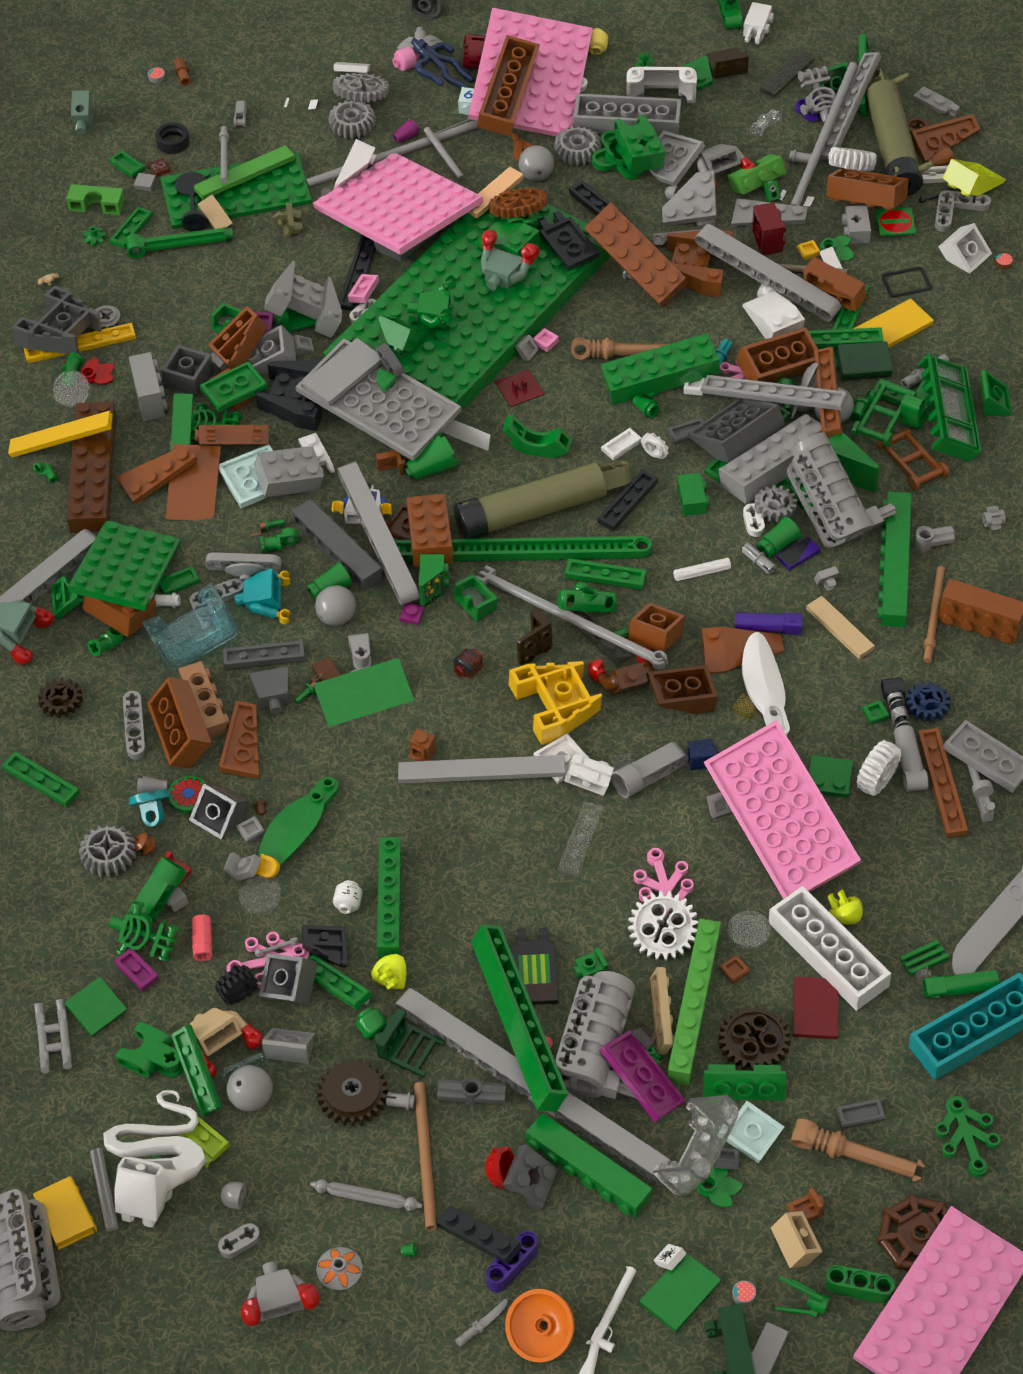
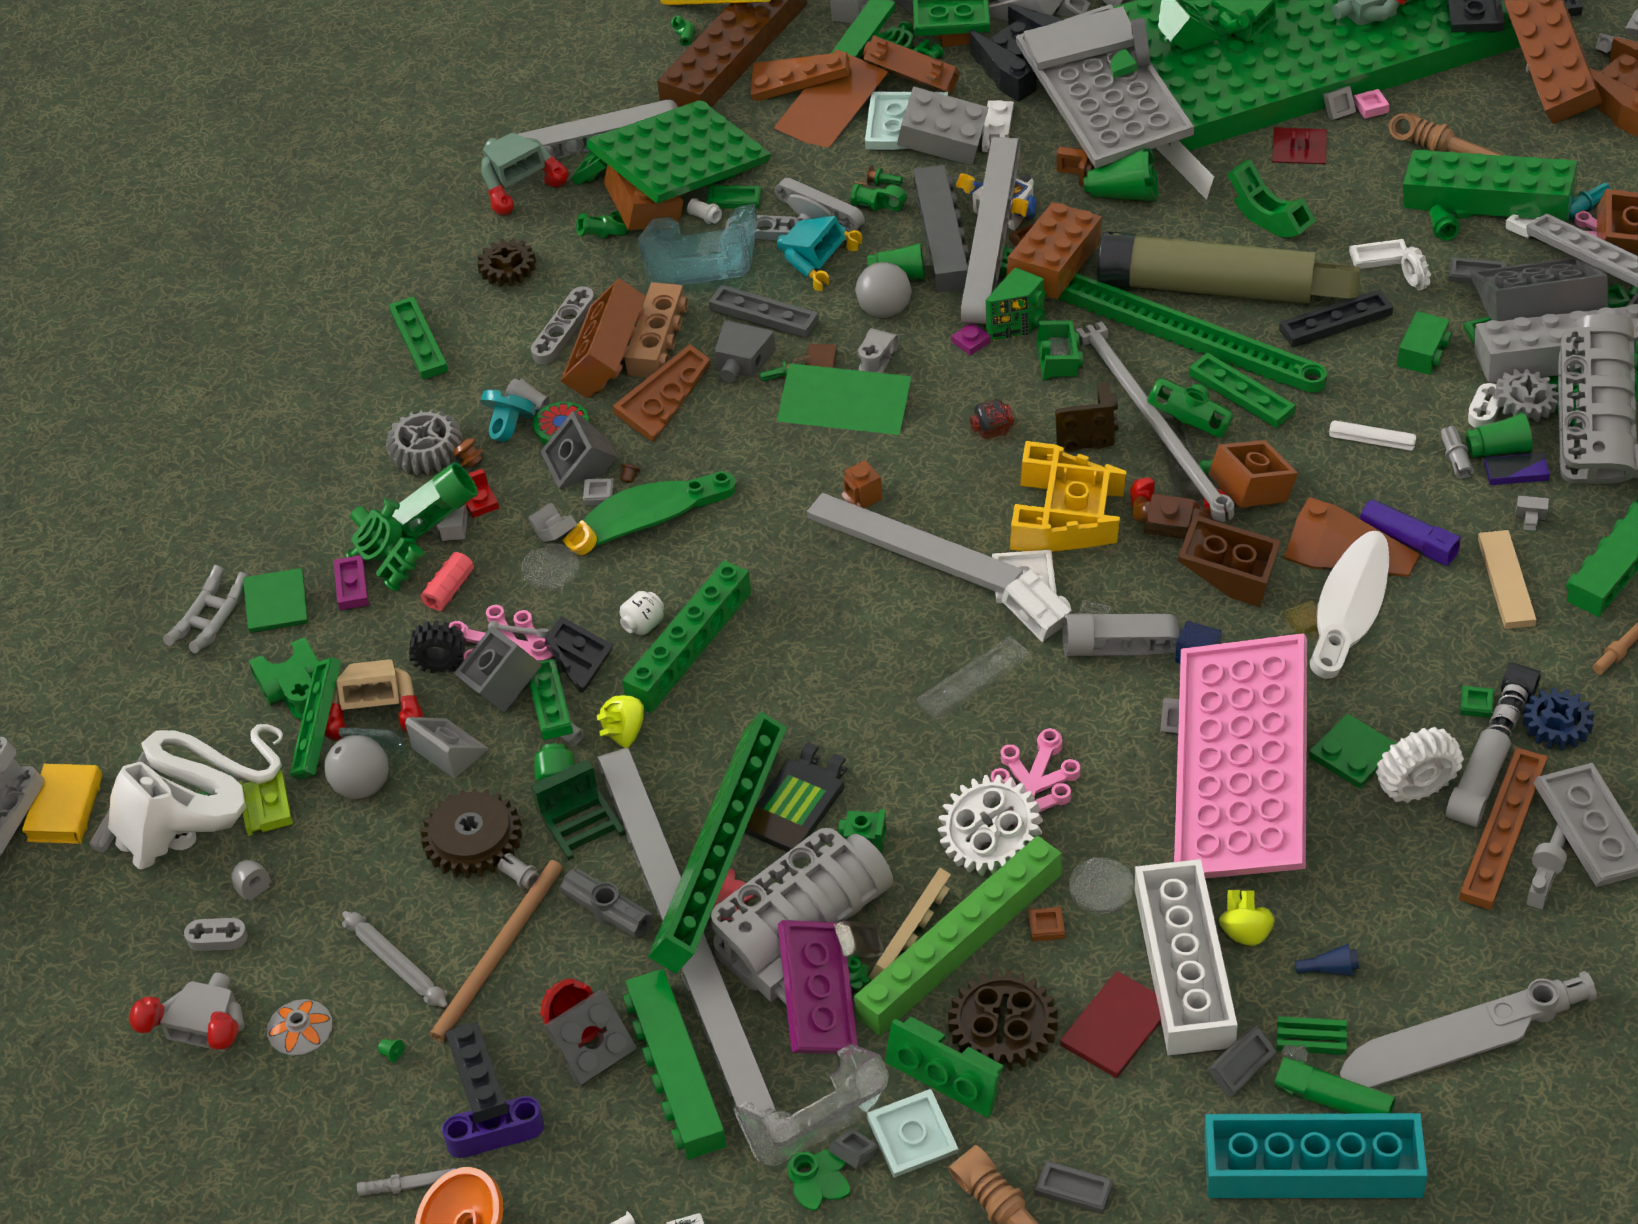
camera: 35 degrees right, 5 degrees down
none -> dark grey tile [1207,1025,1277,1096]
none -> dark blue cone [1295,943,1360,977]

